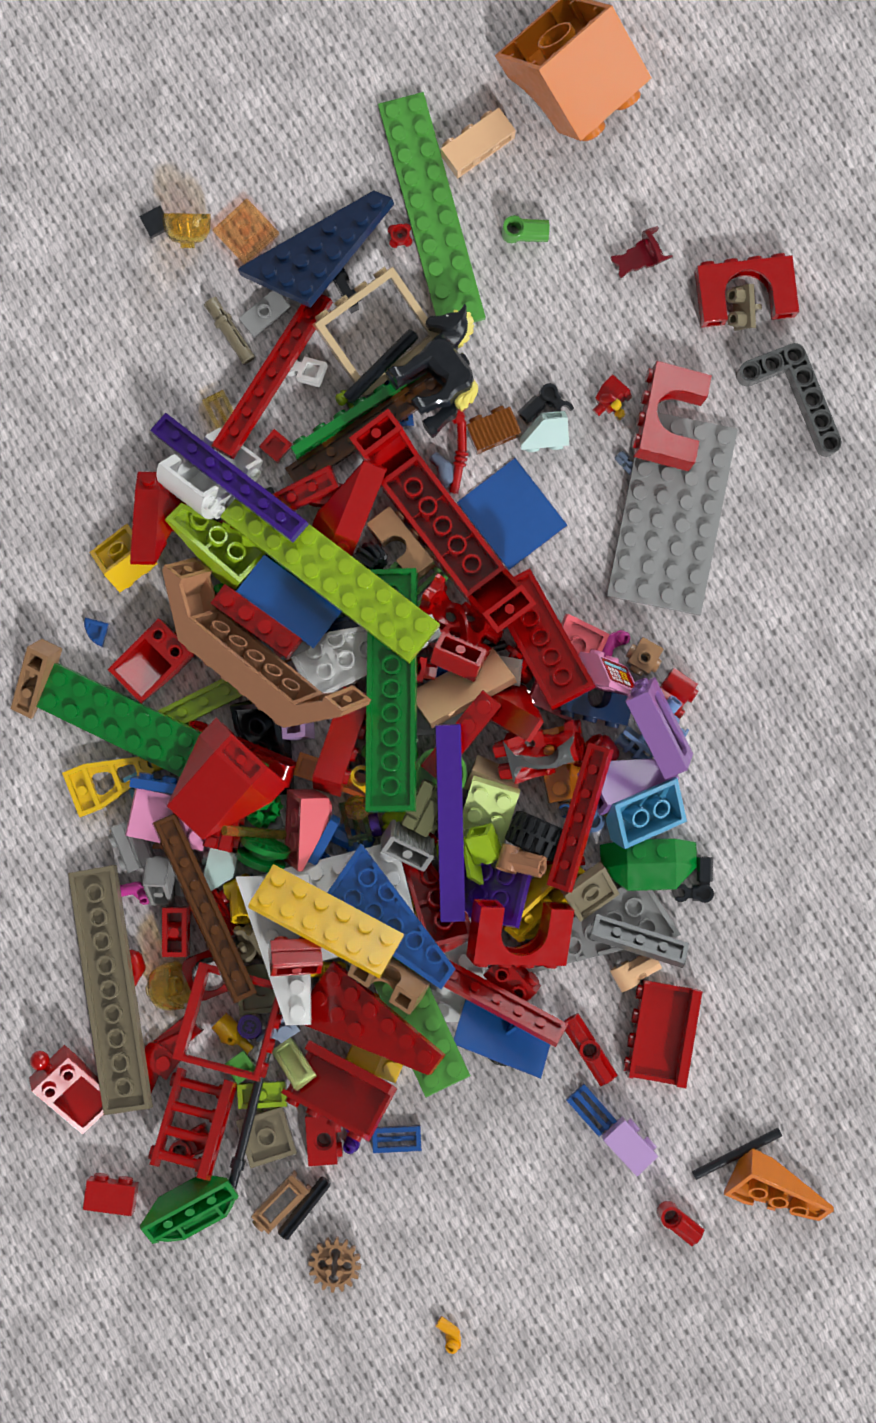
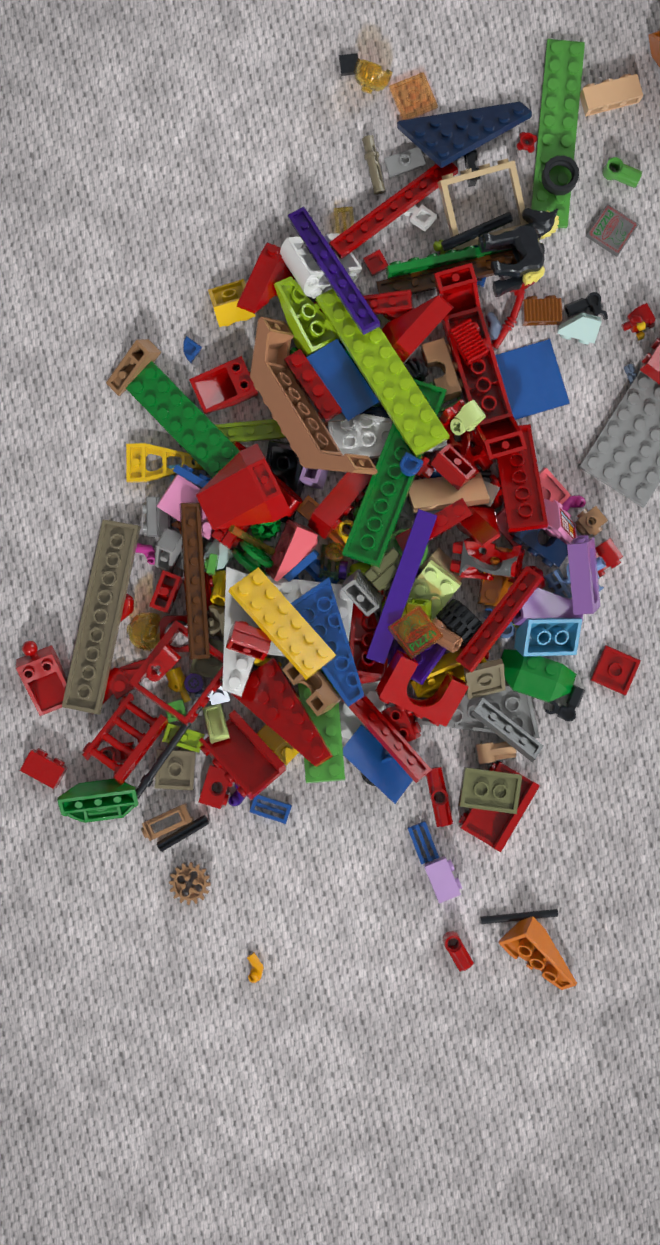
camera: 20 degrees right, 0 degrees up
none -> red piece [146,644,182,682]
none -> bright green plate [204,553,219,576]
none -> clear orange tile [387,605,443,659]
none -> blue tile [400,452,423,476]
none -> red brick [448,318,490,366]
none -> yellowish green piece [450,400,486,435]
none -> olive plate [458,767,522,814]
none -> black tyre [541,155,579,196]
none -> flat silver tile [586,204,639,257]
none -> red tile [590,645,641,696]

